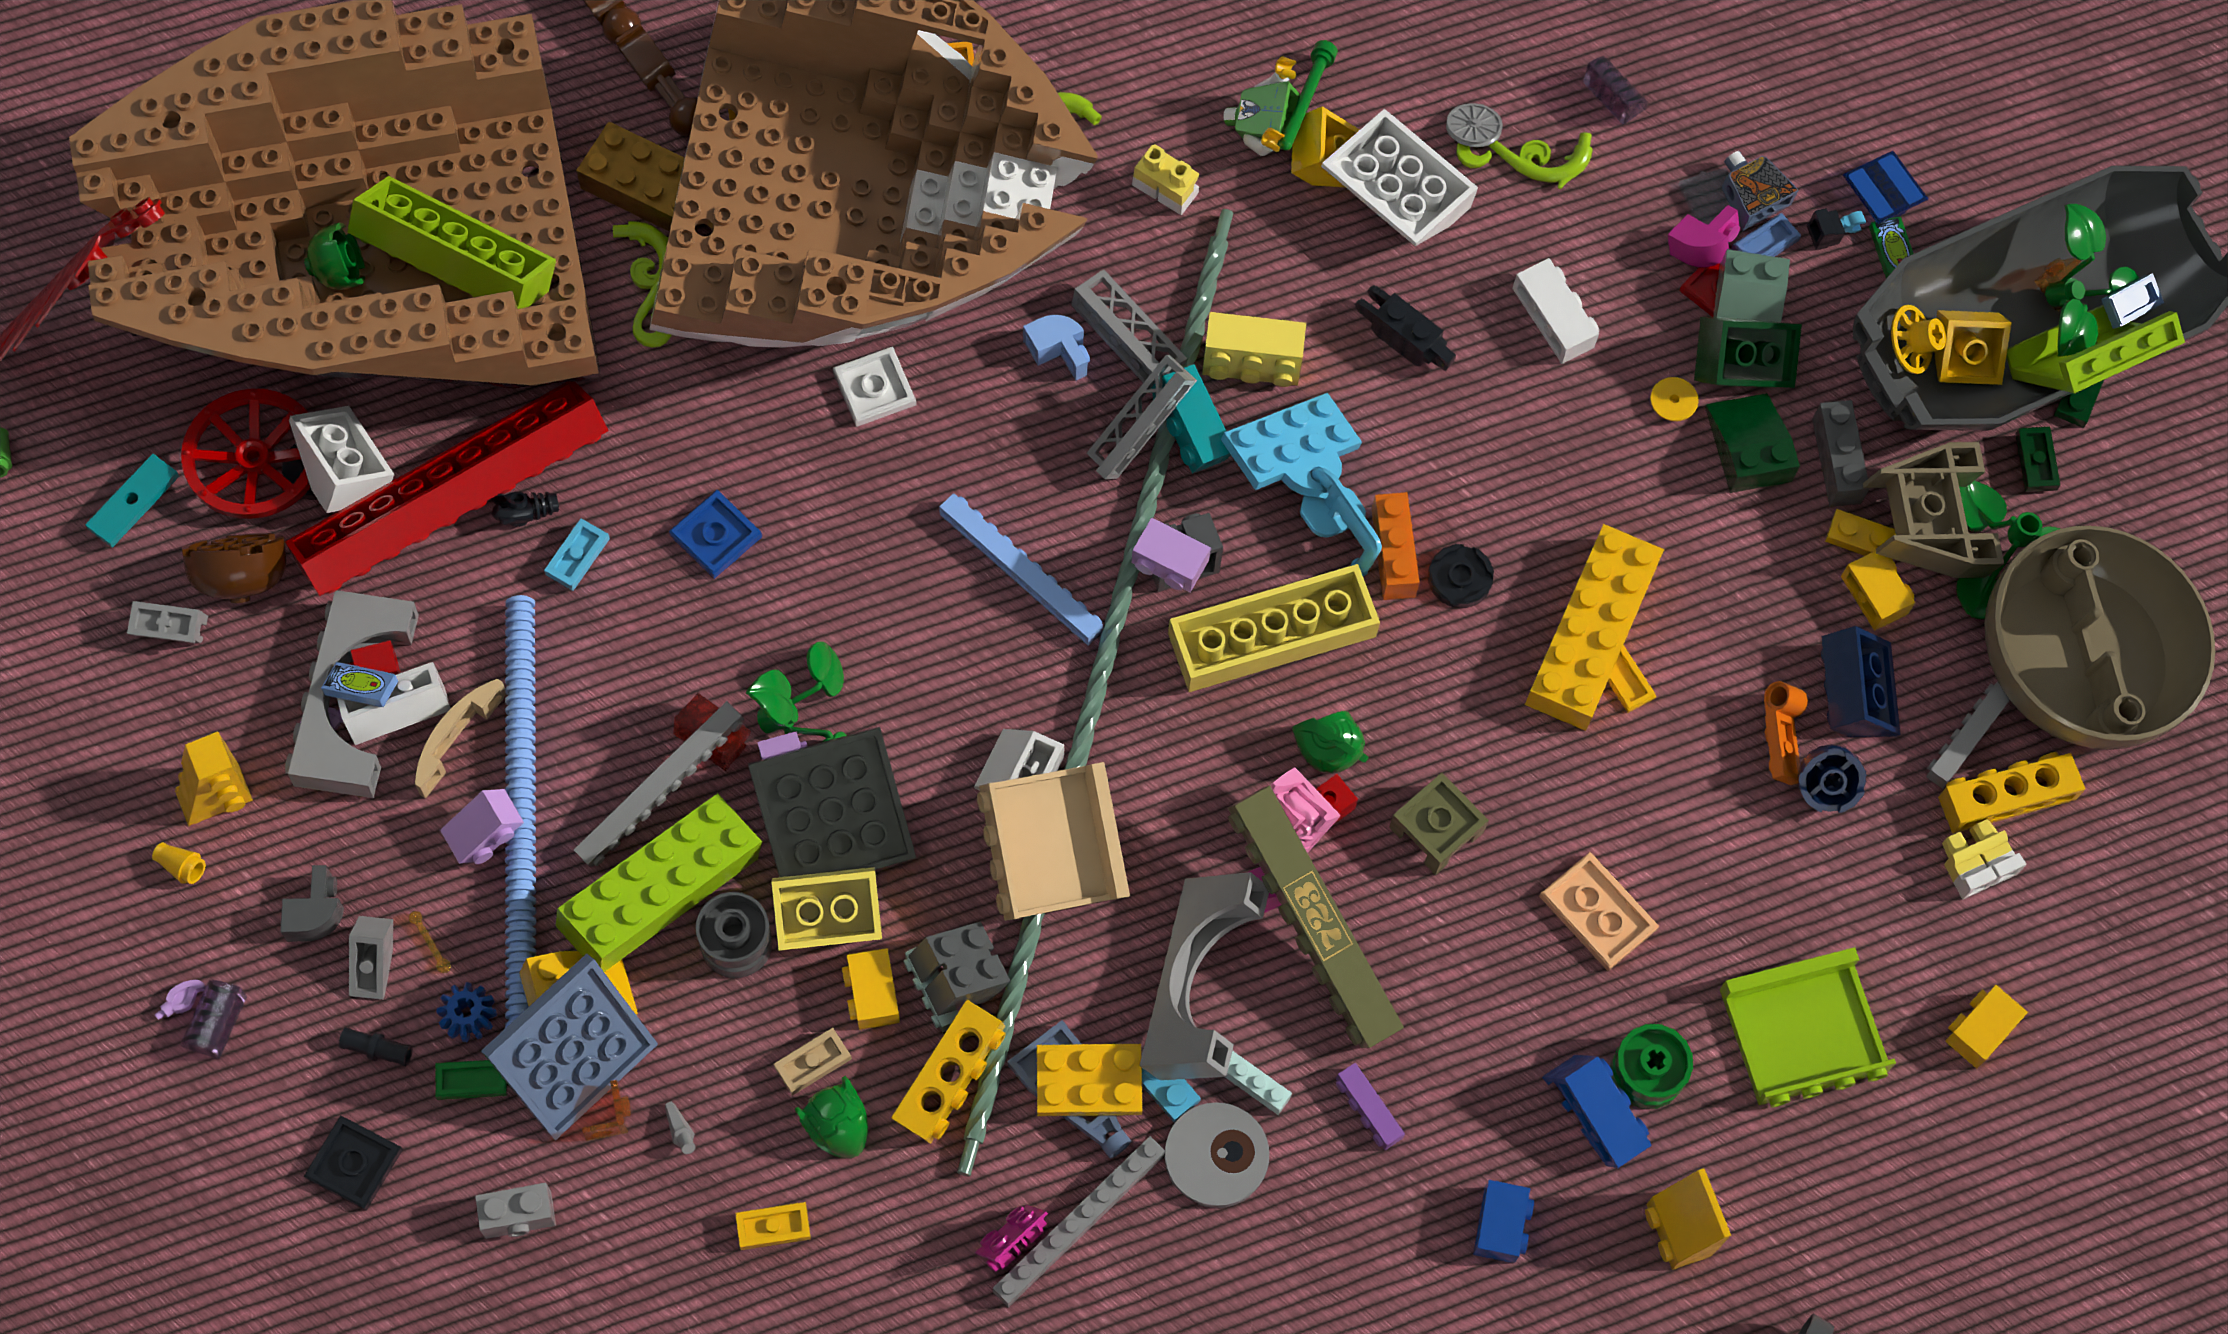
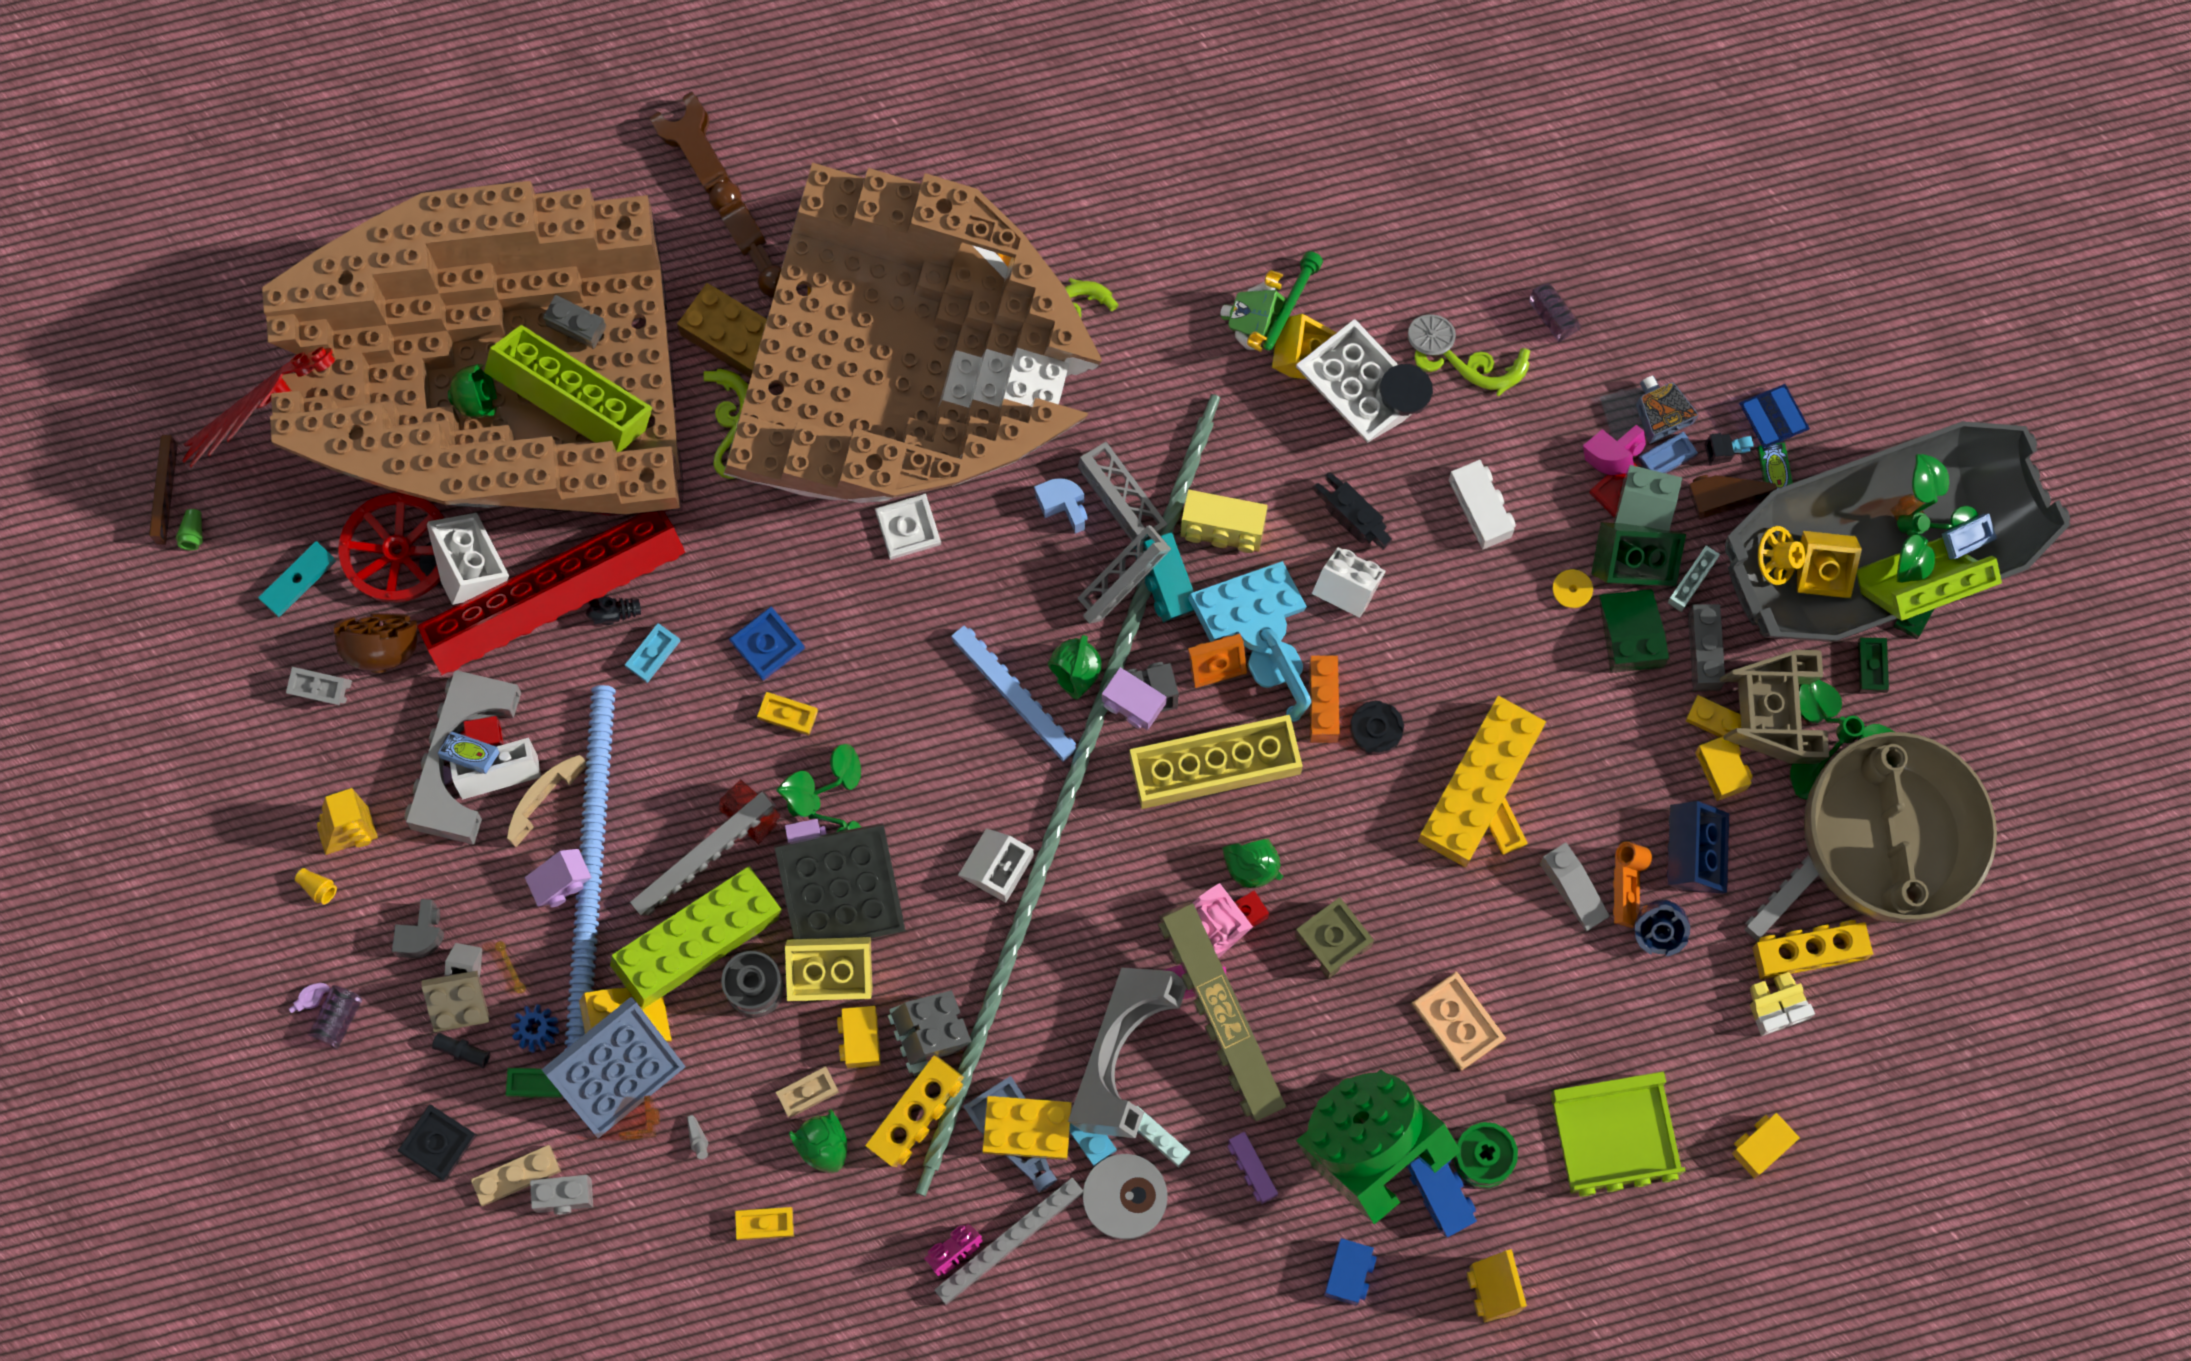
camera: 10 degrees right, 5 degrees up
tan panel [977,762,1130,921] -> none
light yellow hips [1132,144,1199,215] -> none
none -> dark tan plate [421,971,489,1032]
none -> tan plate [471,1145,561,1206]
none -> dark grey brick [543,295,606,349]
none -> yellow plate [757,692,818,736]
none -> green helmet [1048,635,1101,700]
none -> orange plate [1188,634,1247,688]
none -> green piece [1296,1069,1461,1224]
none -> white slope [1312,547,1386,618]
none -> black tile [1379,364,1433,416]
none -> light grey slope [1540,842,1609,932]
none -> light aqua piece [1668,546,1720,612]
none -> reddish brown slope [1689,475,1777,520]

